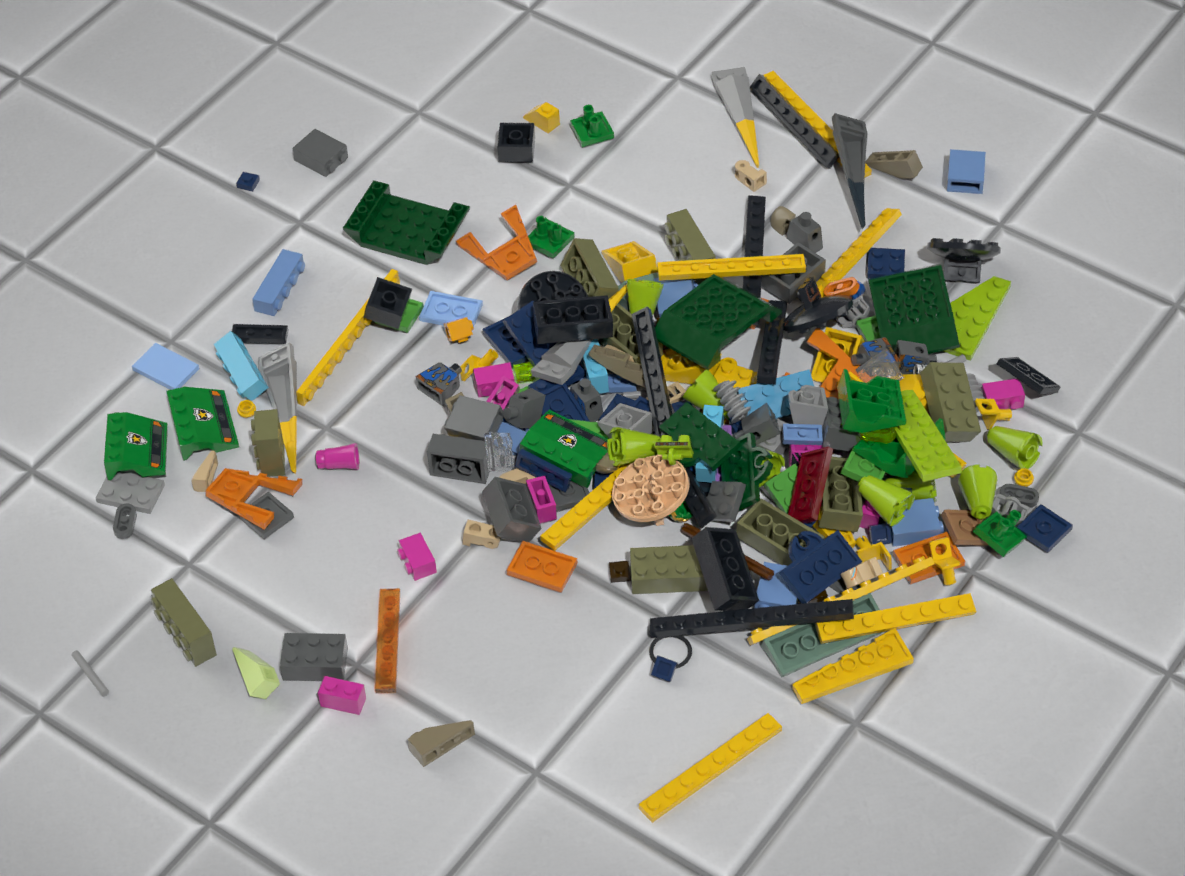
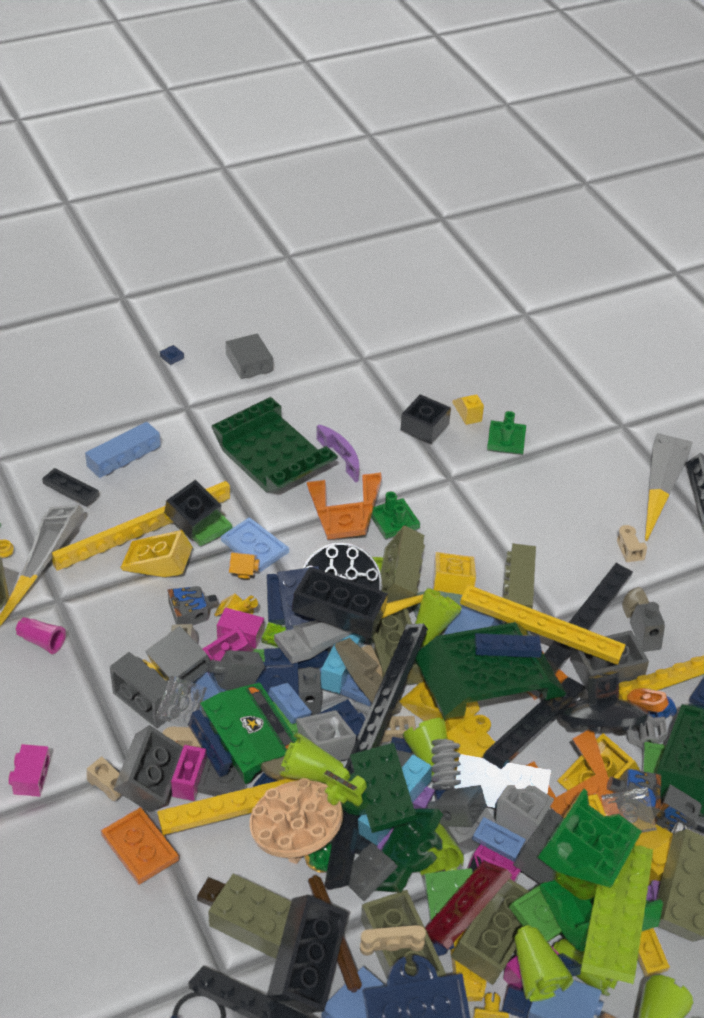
camera: 25 degrees right, 5 degrees down
medium azure brick [214,331,269,401] -> none
none -> yellow slope [120,530,193,577]
none -> medium blue plate [268,683,312,724]
none -> medium lavender slope [316,424,359,483]
none -> tan plate [360,925,426,956]
none -> dark blue plate [474,633,542,658]

